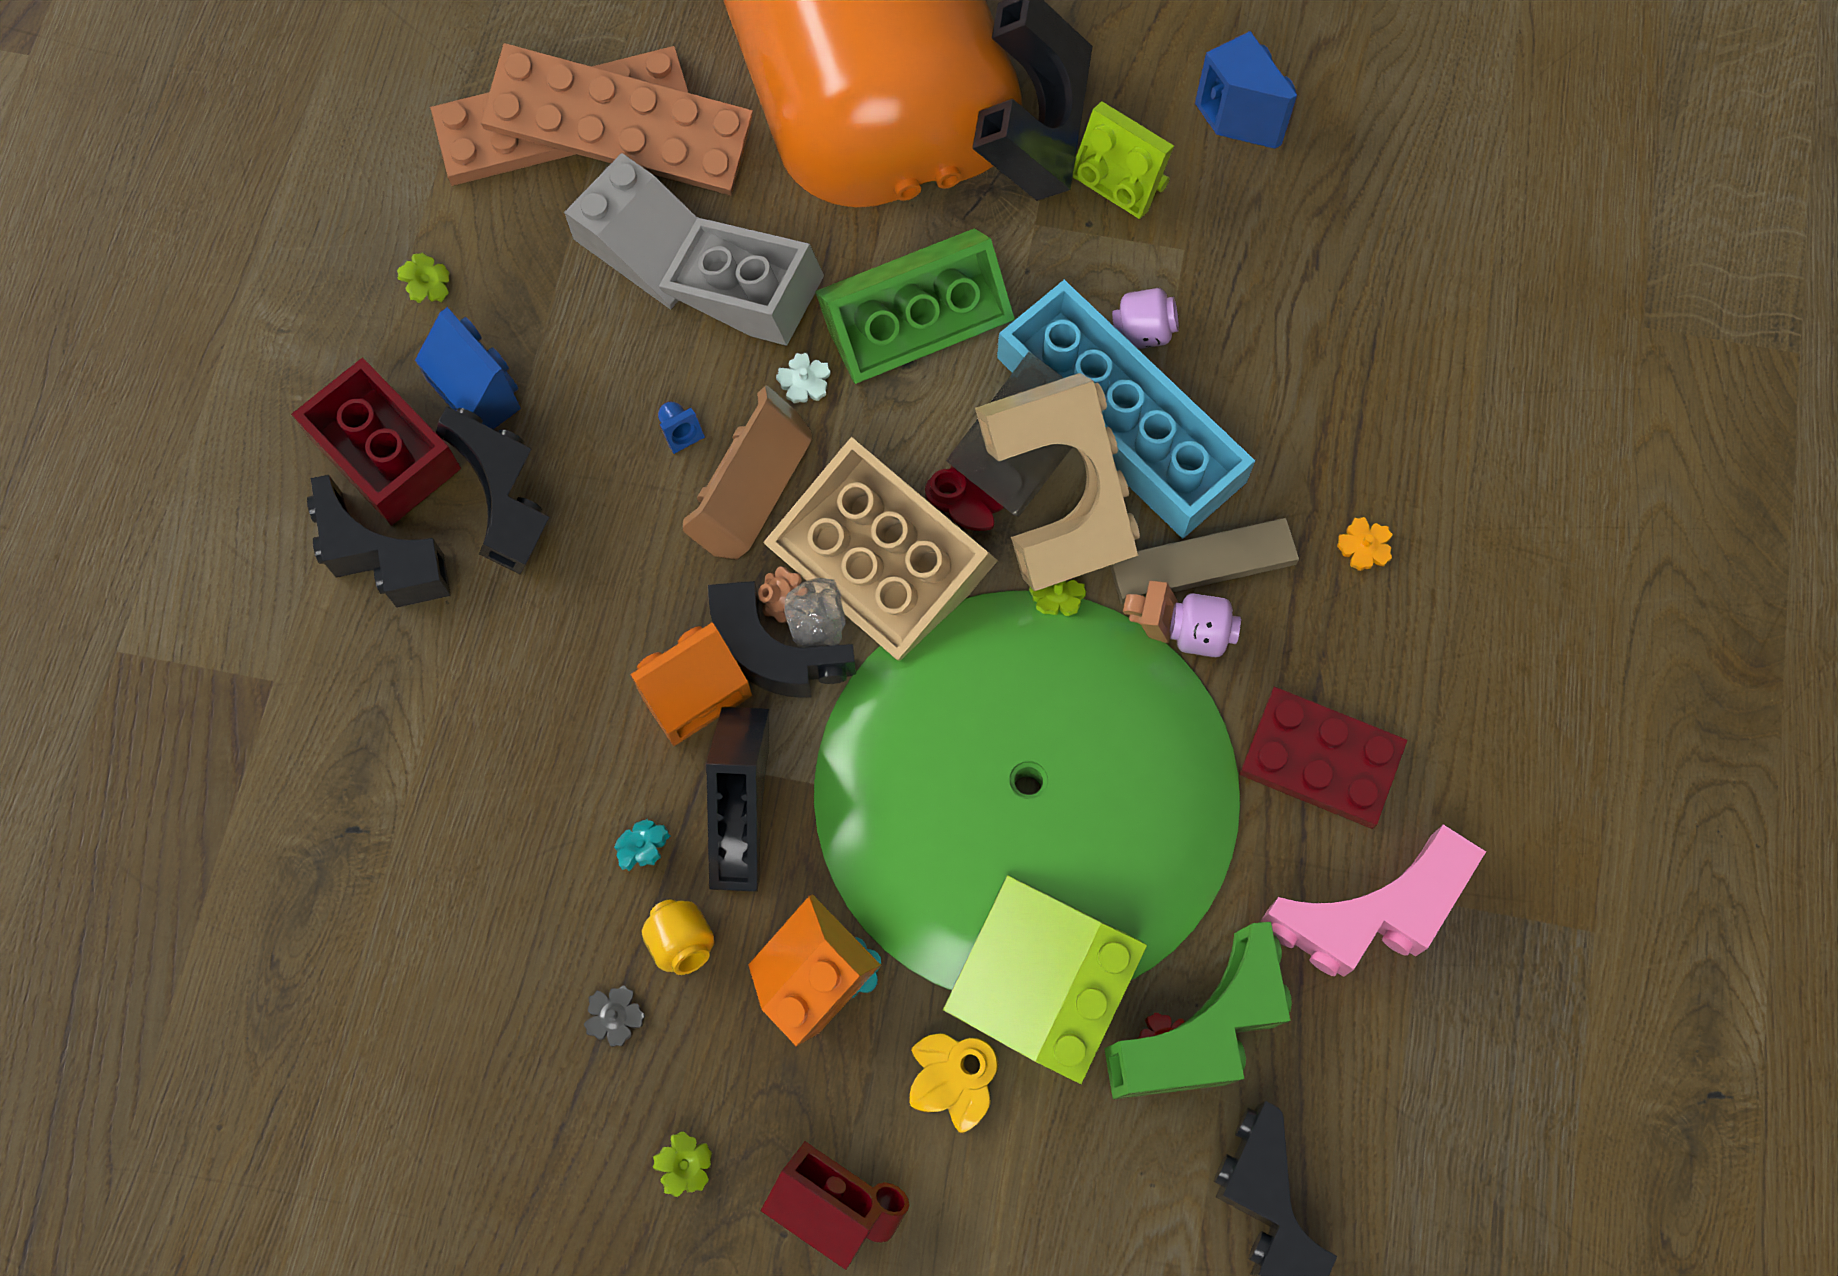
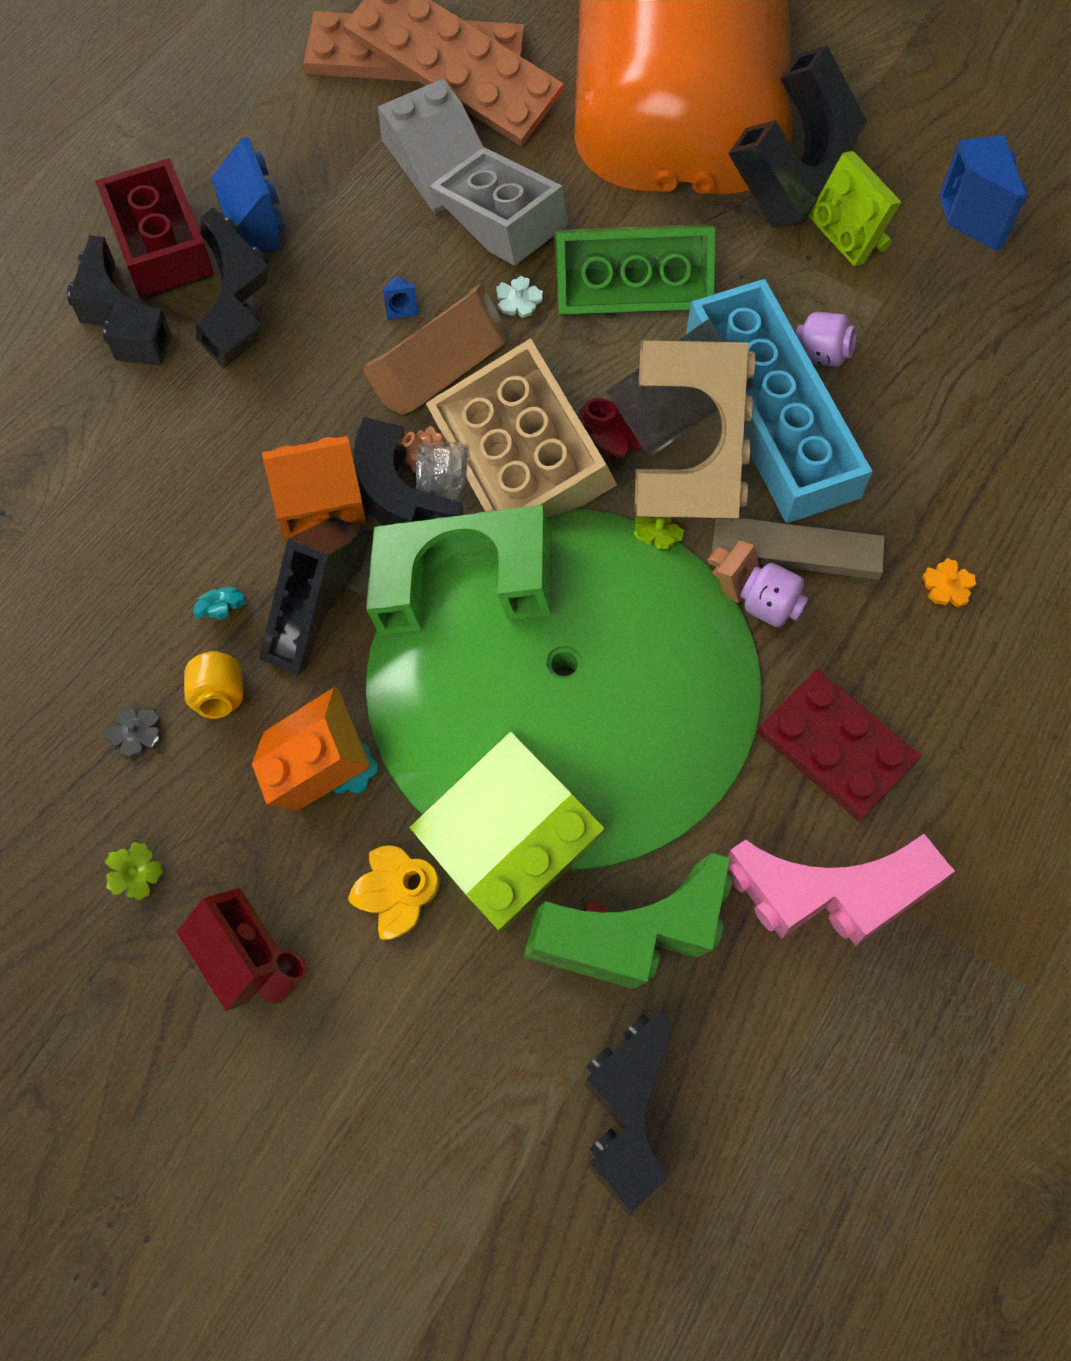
camera: 20 degrees right, 5 degrees down
lime plant [397,253,450,303] -> none
none -> bright green arch [366,505,552,635]

